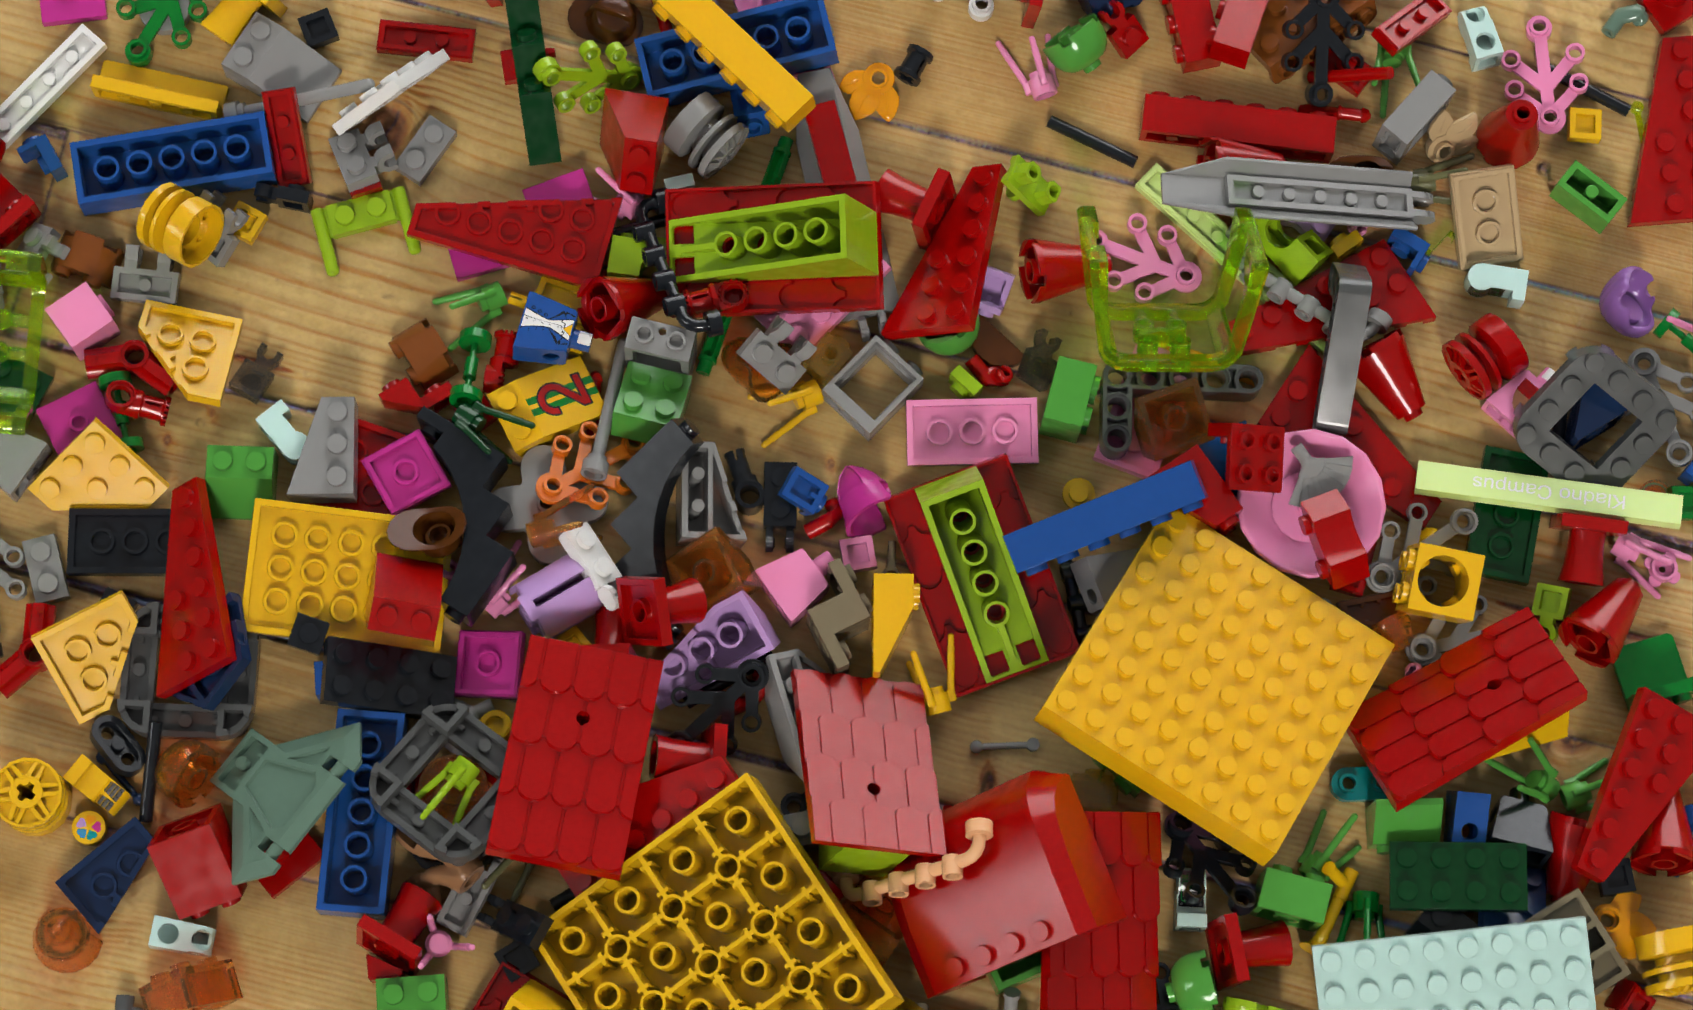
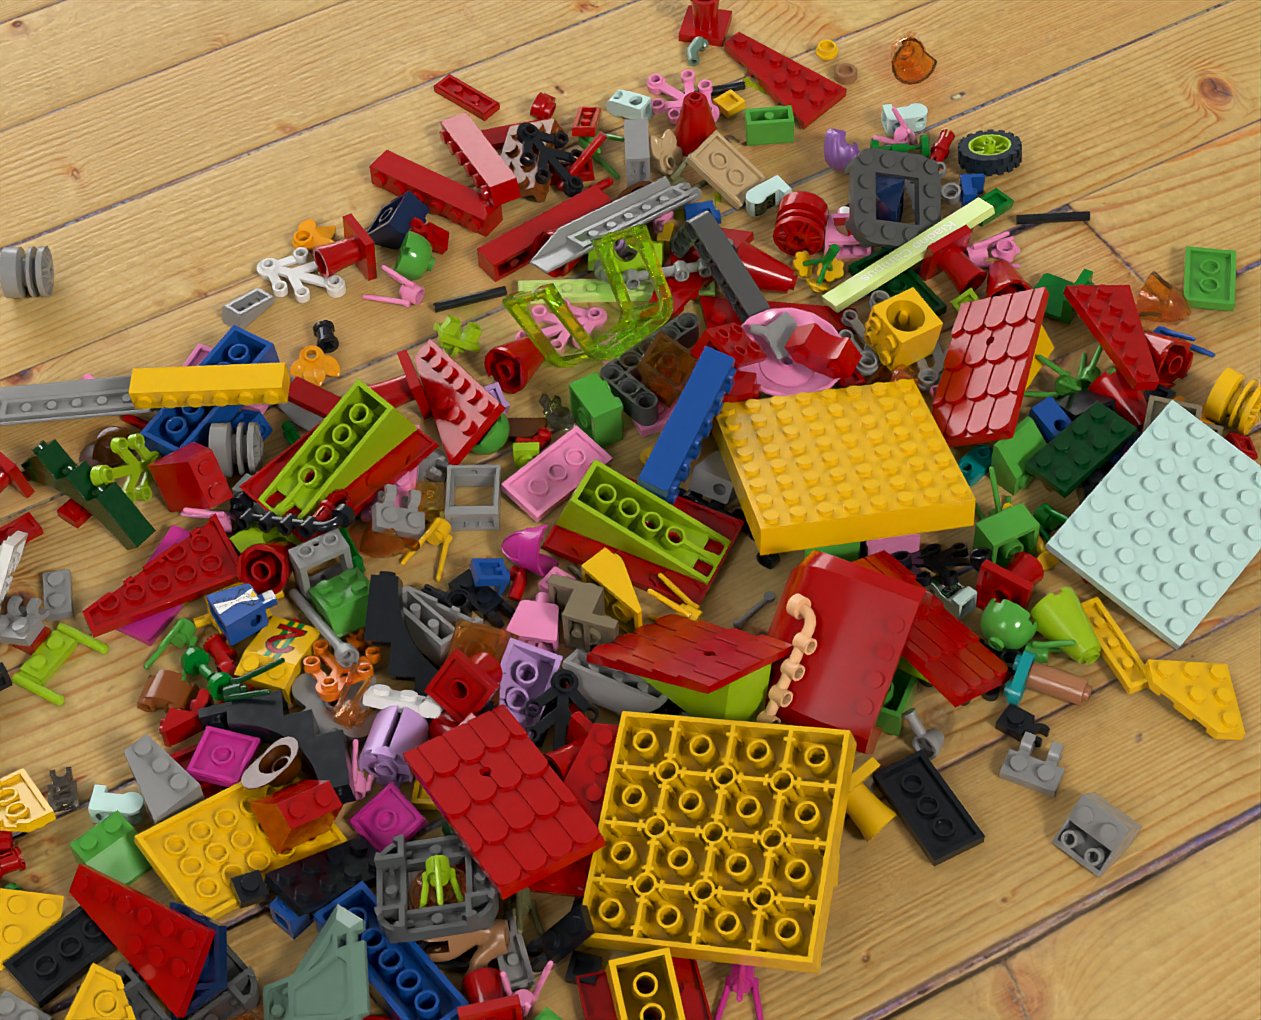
camera: 35 degrees left, 25 degrees down
none -> yellow plant [793,244,844,293]

